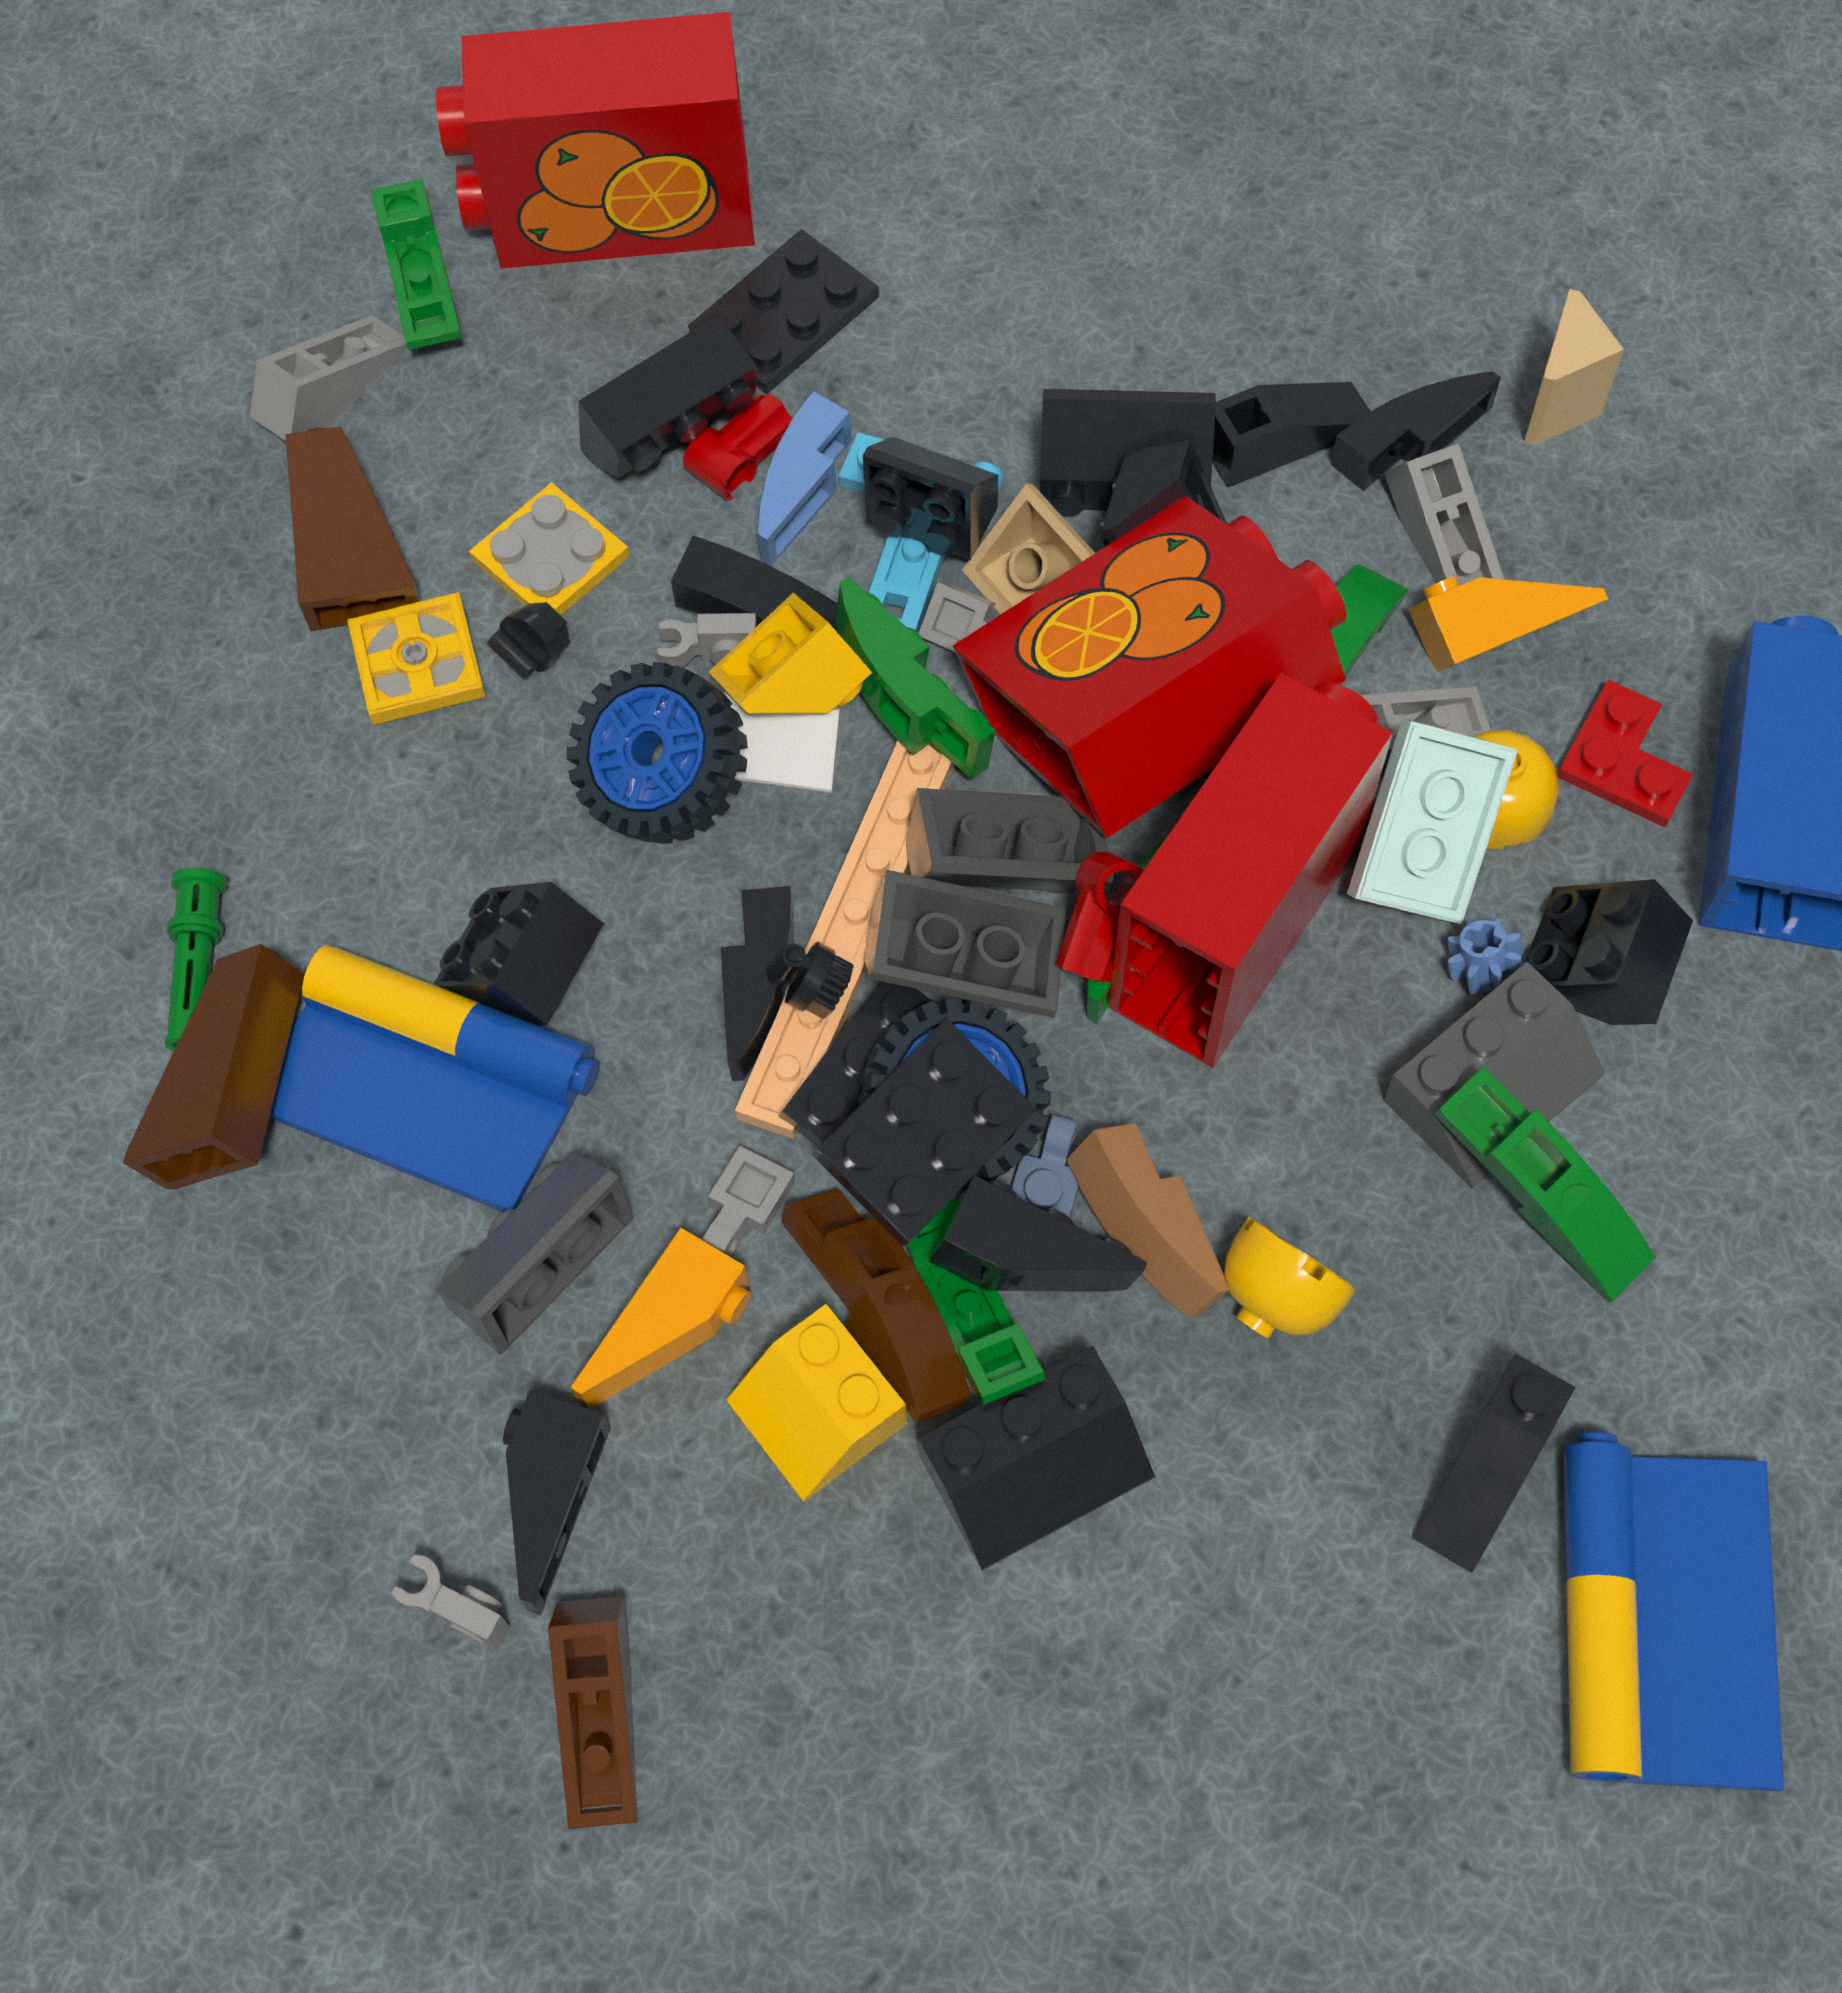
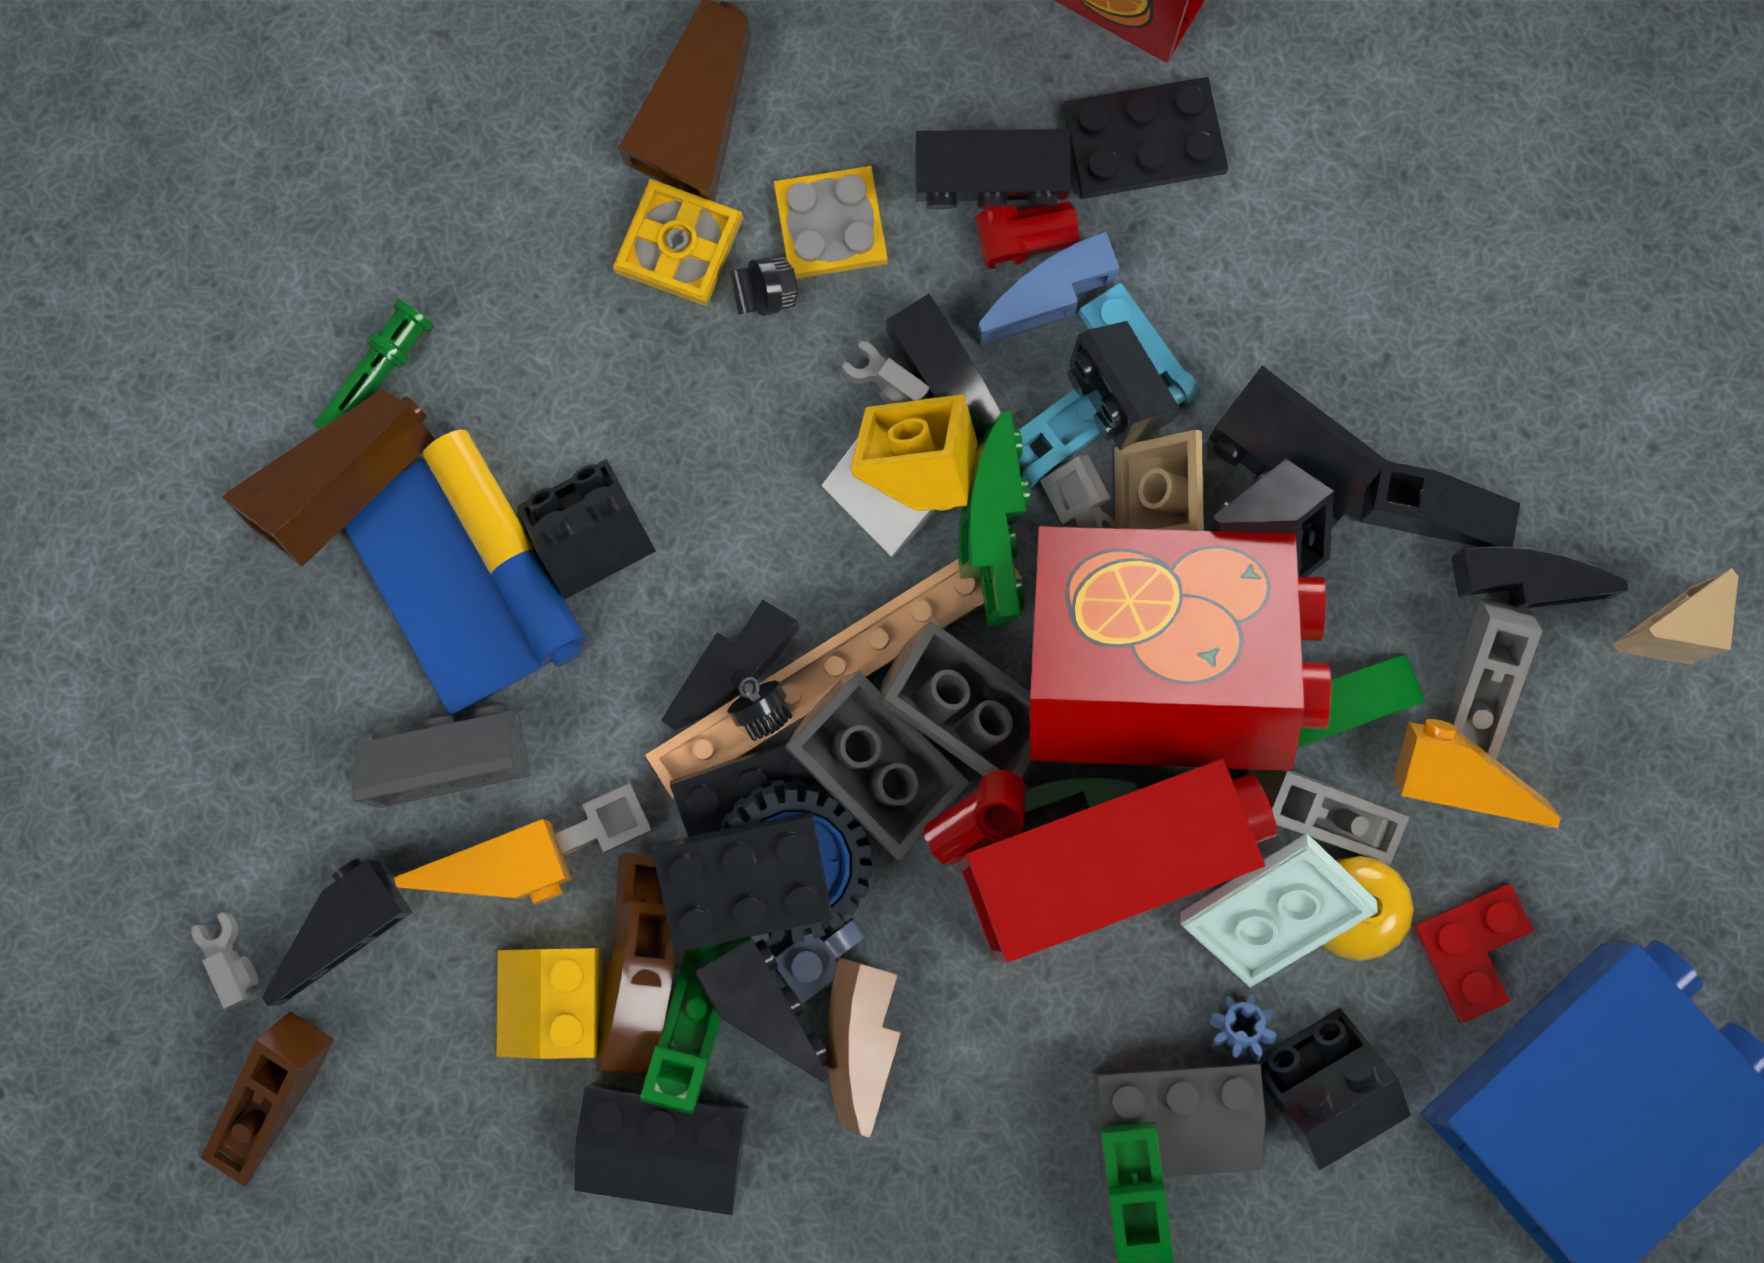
camera: 35 degrees right, 15 degrees up
wheel [567,662,748,844] -> none
yellow cylinder [1224,1216,1357,1339] -> none

